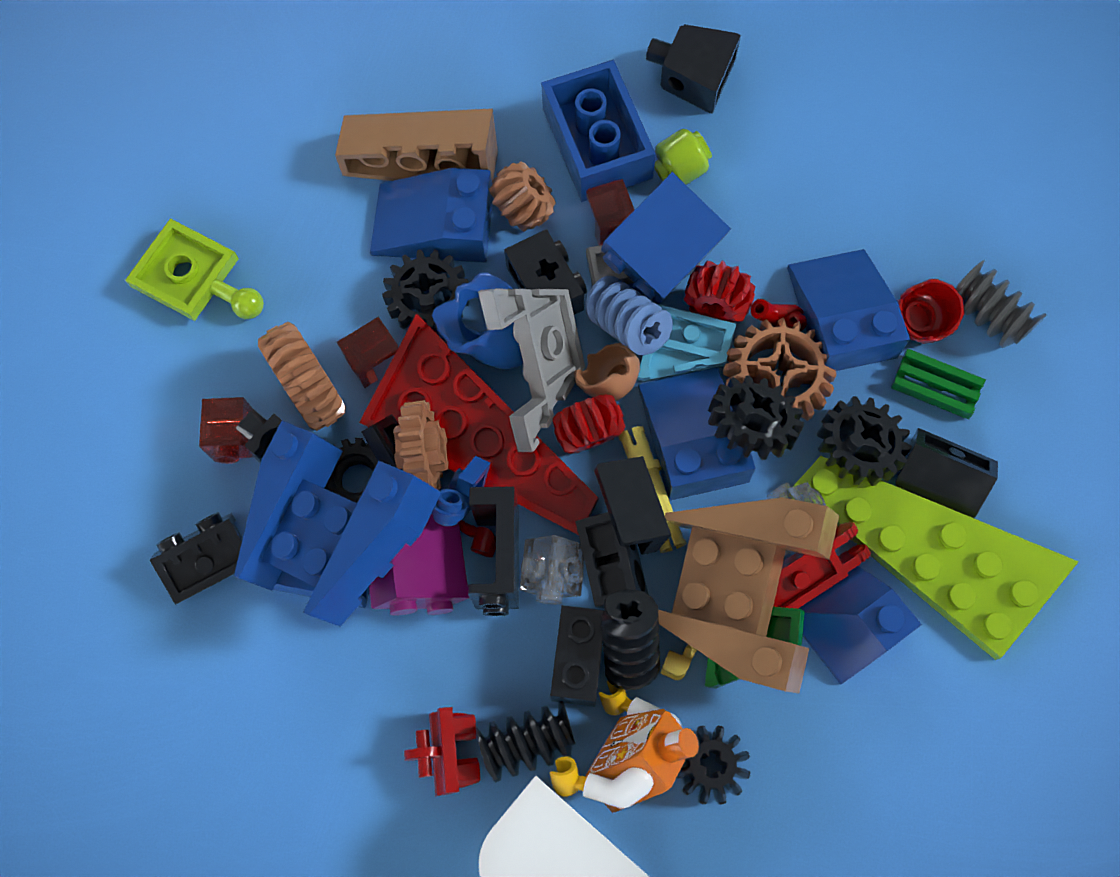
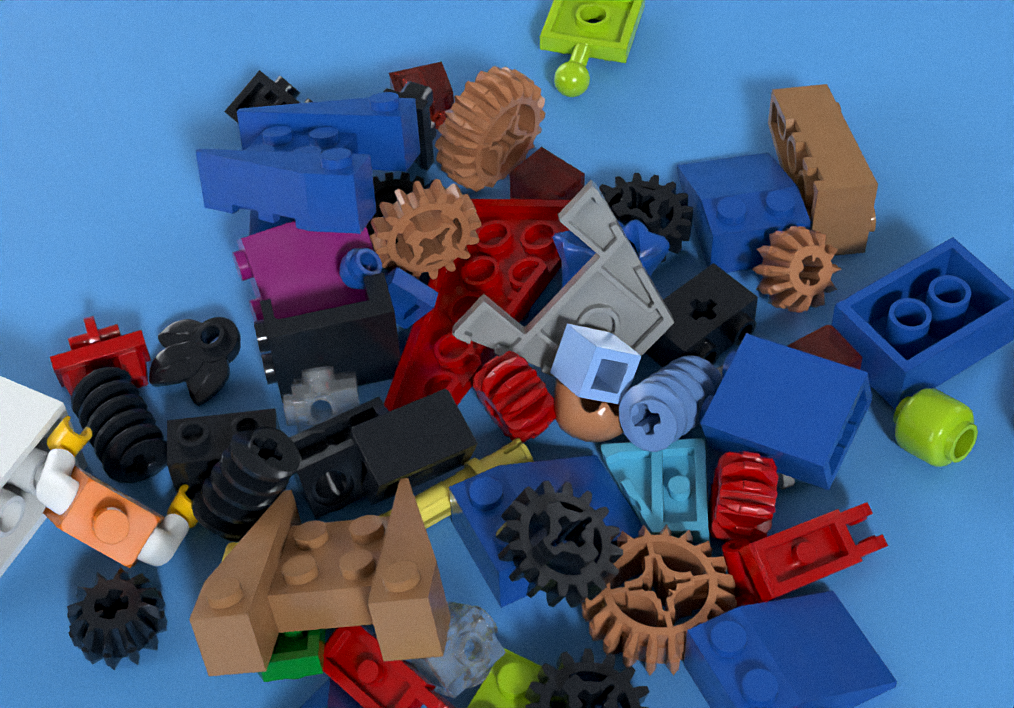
camera: 75 degrees right, 20 degrees down
none -> black plate [149,317,241,406]
none -> light blue brick [550,323,641,405]
none -> red hinge [739,502,888,602]

